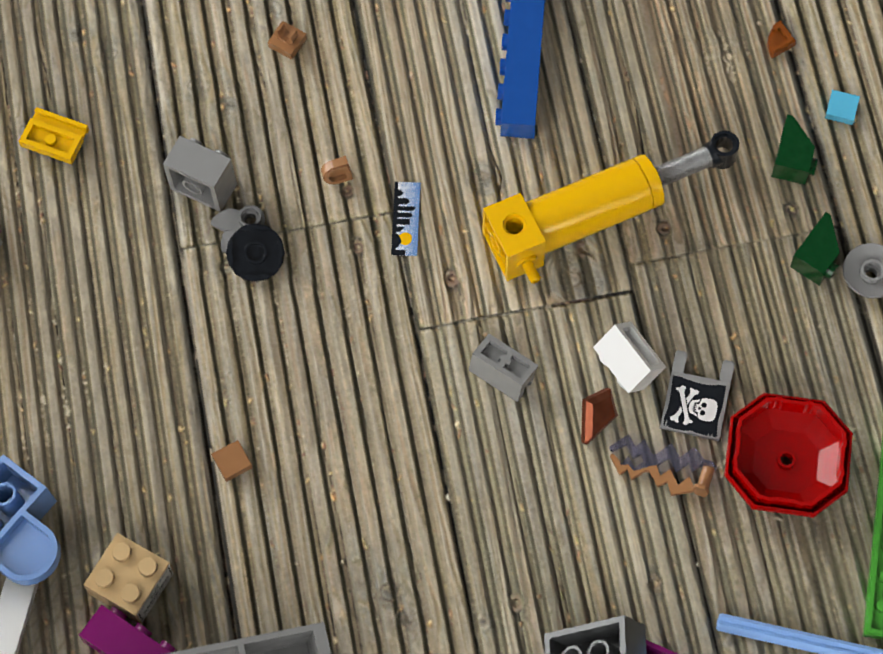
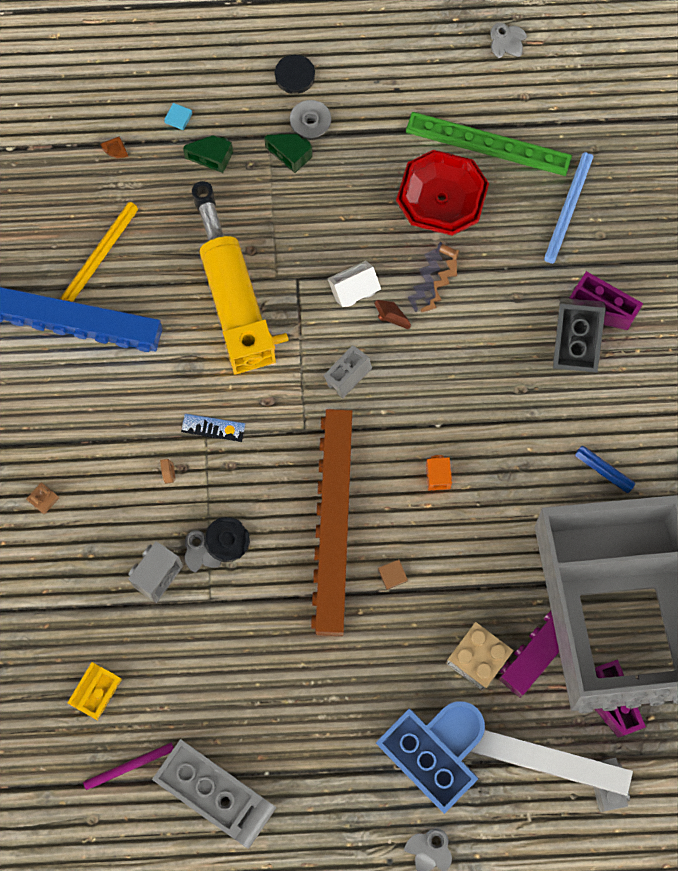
camera: 85 degrees left, 5 degrees up
flag [660,350,735,441] -> none
none -> yellow axle [60,202,138,302]
none -> dark orange brick [311,409,353,636]
none -> orange brick [426,455,452,491]

